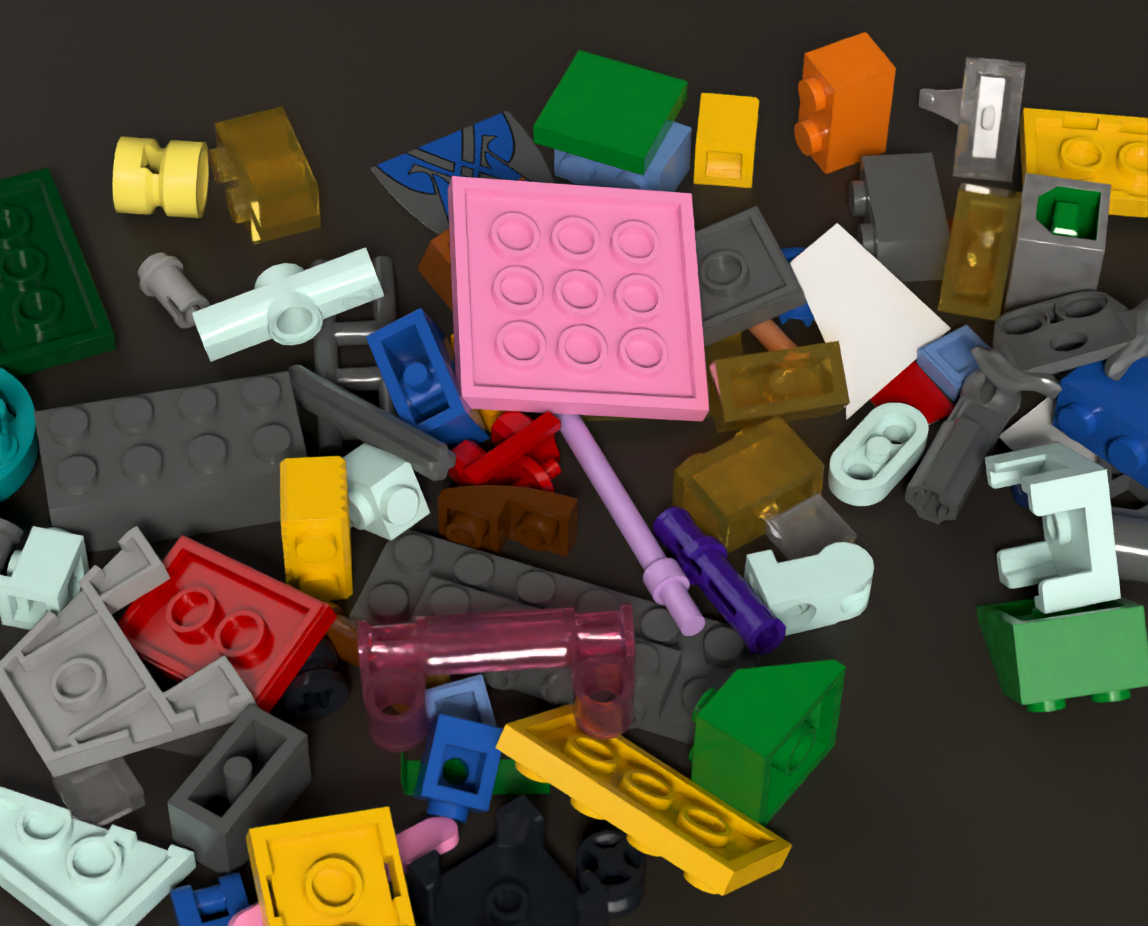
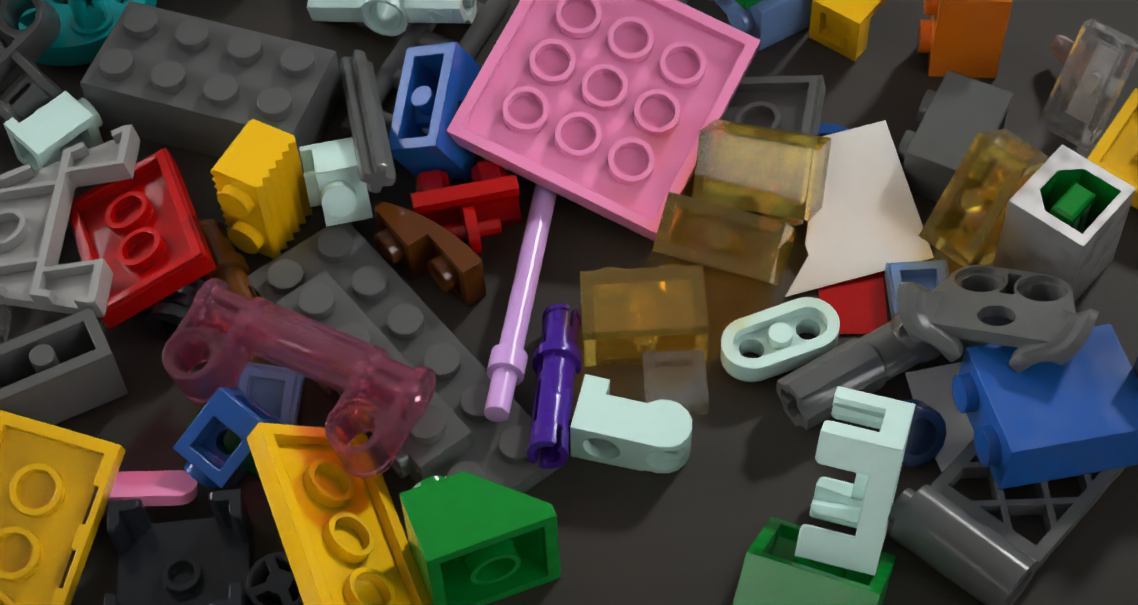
camera: 35 degrees right, 5 degrees up
none -> clear yellow brick [692,119,831,226]

